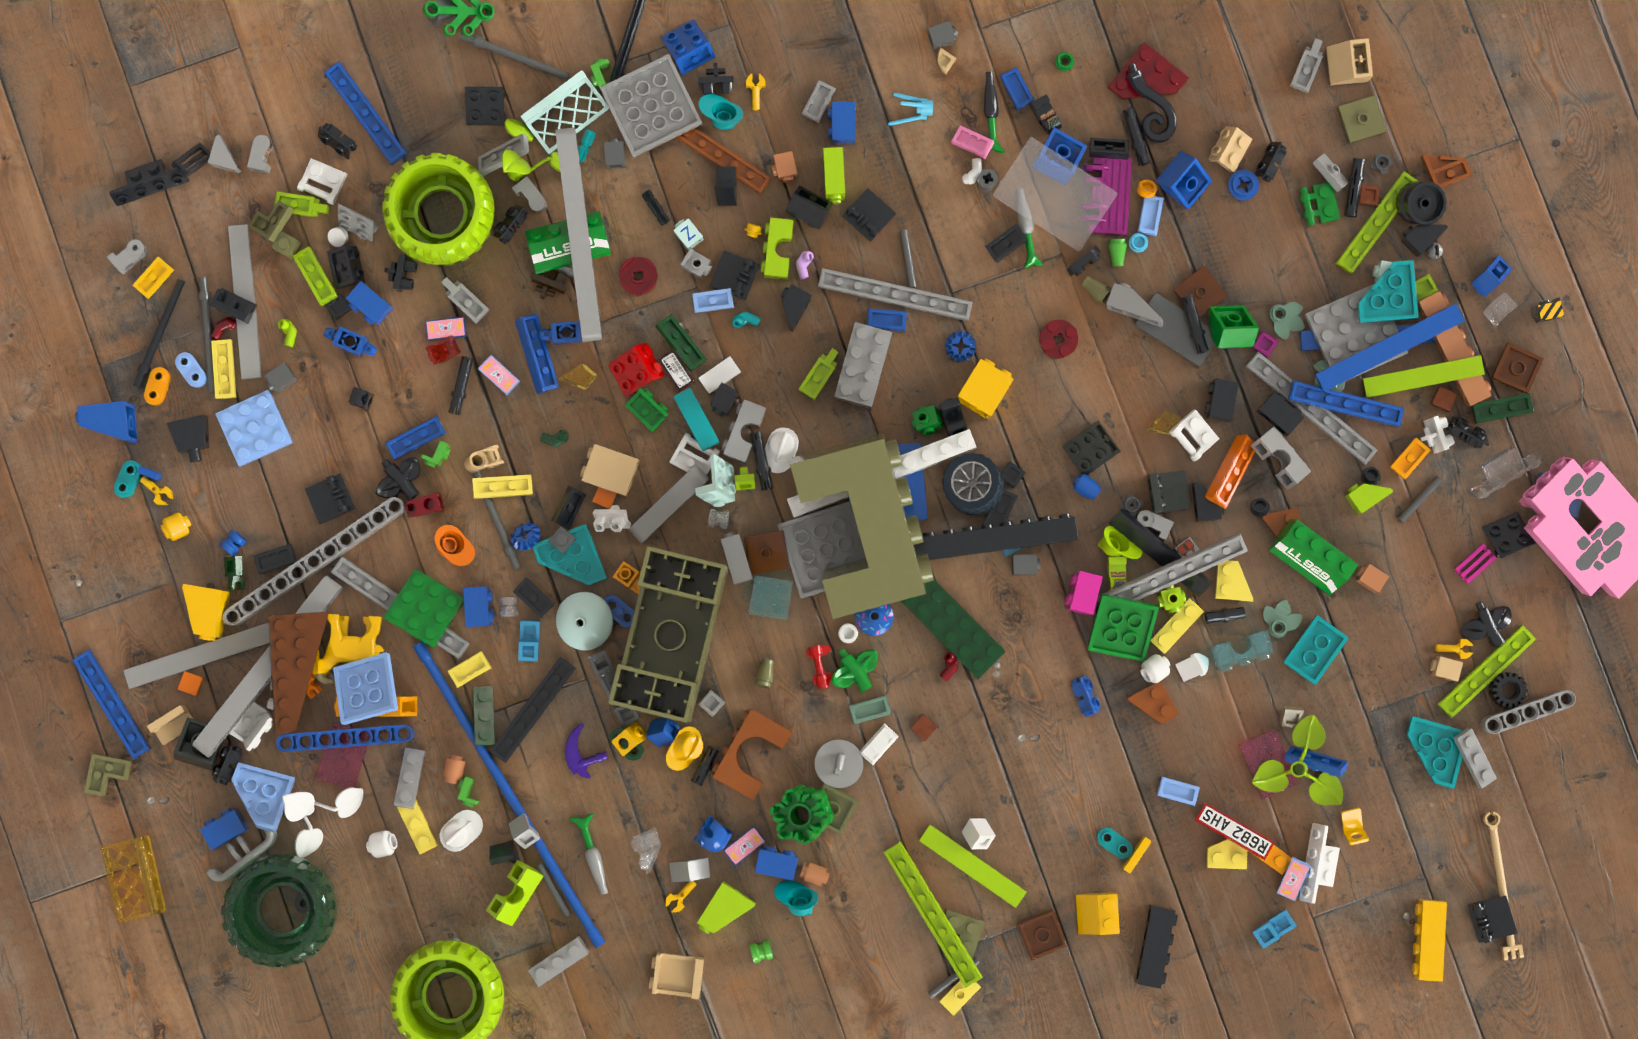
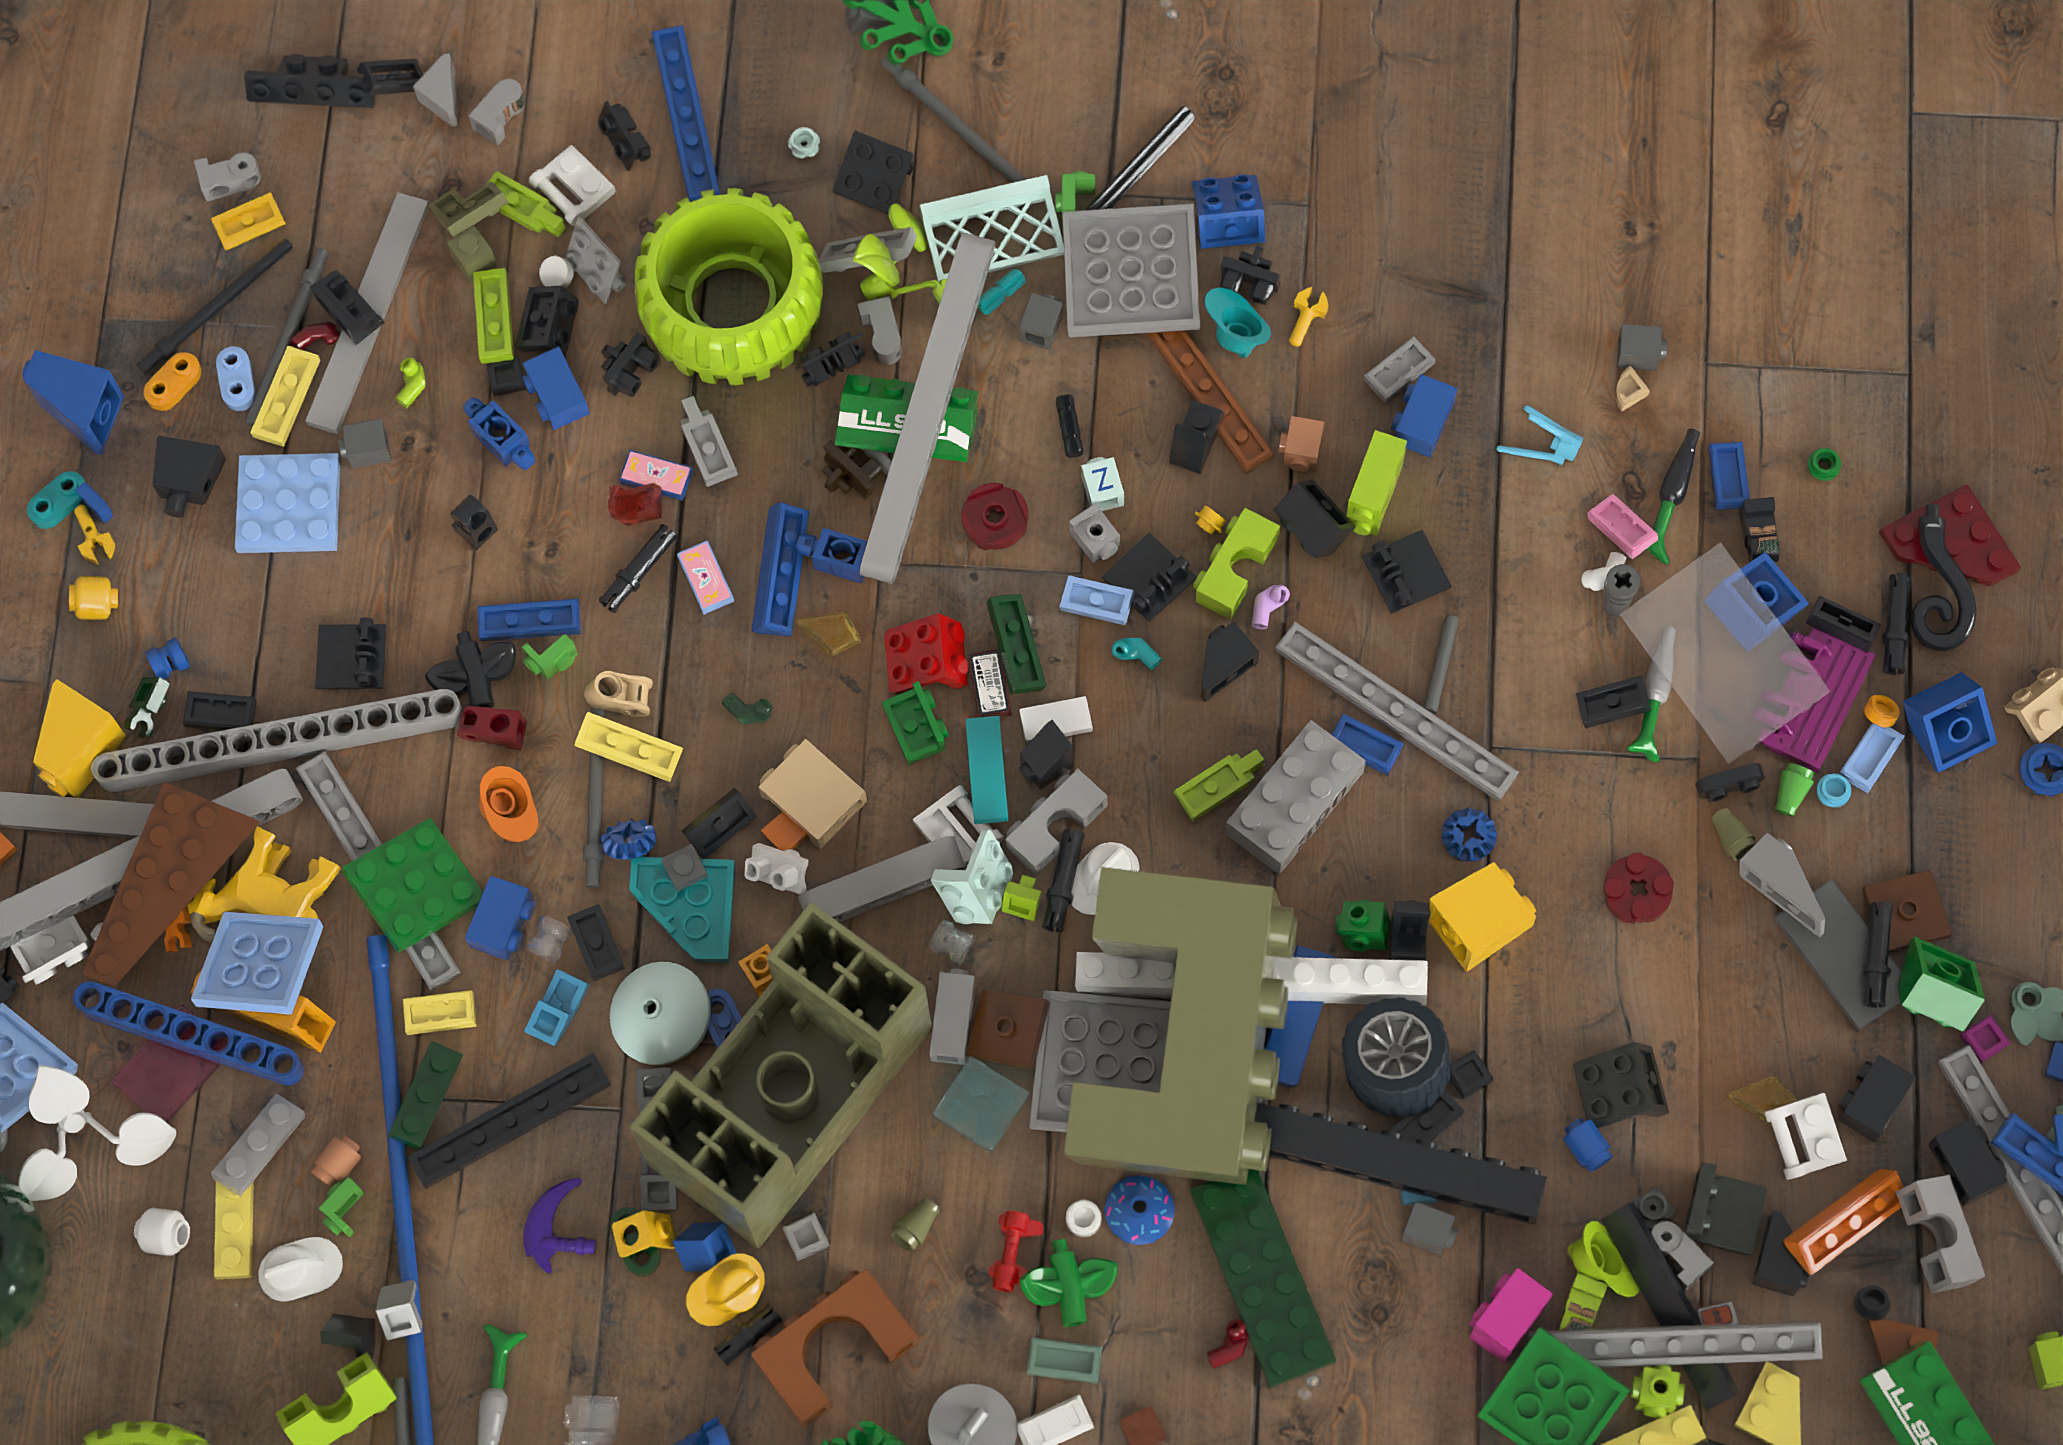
camera: 30 degrees right, 15 degrees down
none -> light aqua plate [788,127,820,159]

